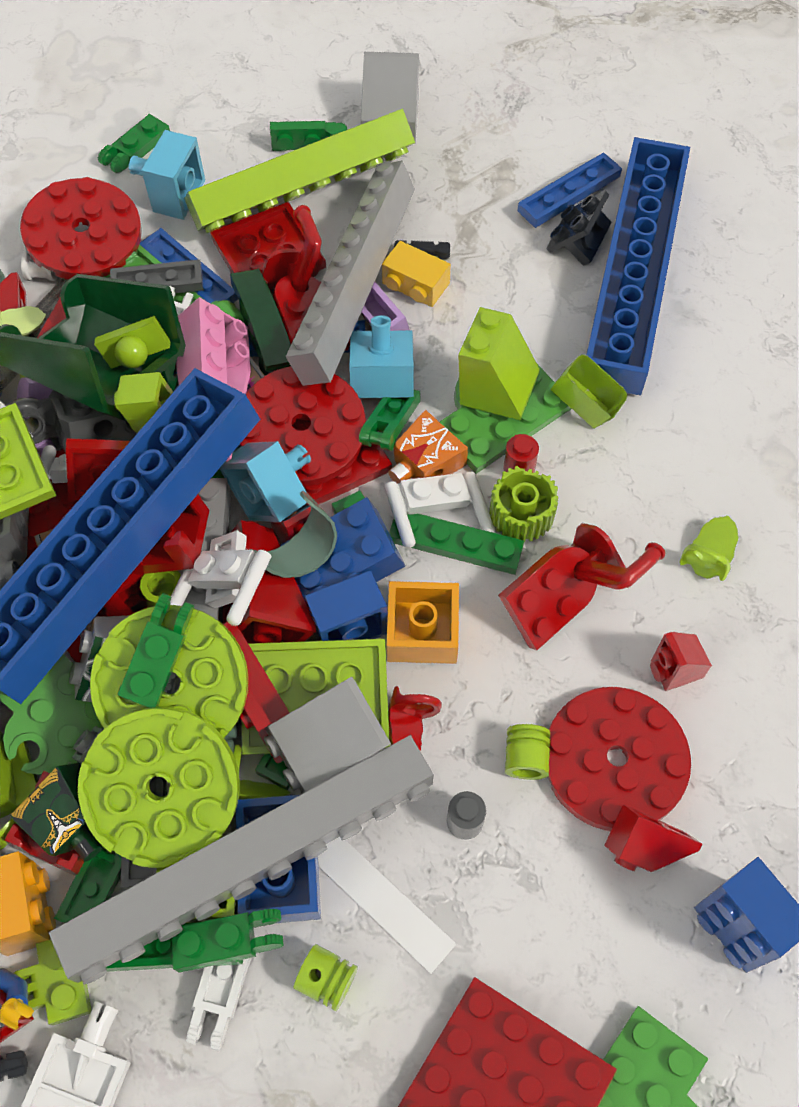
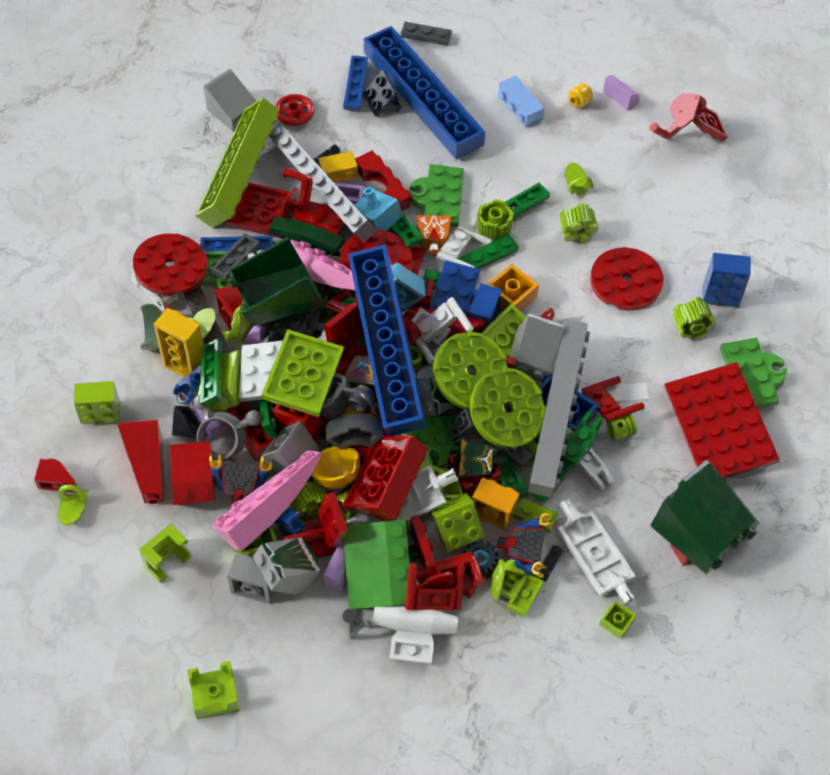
camera: 50 degrees left, 5 degrees down
lime tile [94,316,170,369] -> none
green hinge [97,113,170,174] -> none
lime brick [114,372,173,433] -> none
green hinge [118,593,194,708] -> none
medium azure brick [129,130,206,220] -> none
sand green piece [250,491,337,578] -> none
green hinge [270,121,347,151] -> none
dark grey brick [447,791,486,840] -> none
lime slope [458,307,540,420] -> none
red plate [498,523,666,650] -> none
red brick [503,434,539,473] -> none
lime piece [505,724,550,780] -> none
lime piece [550,355,627,429] -> none
red slope [604,805,703,872] -> none
slope [650,632,712,691] -> none
none -> red plate [275,94,315,126]
none -> red arch [355,150,412,212]
none -> dark grey plate [401,21,452,46]
none -> light blue brick [498,76,544,127]
none -> green plate [505,182,550,221]
none -> lime brick [559,203,598,243]
none -> red plate [581,376,645,422]
none -> lime brick [672,297,716,340]

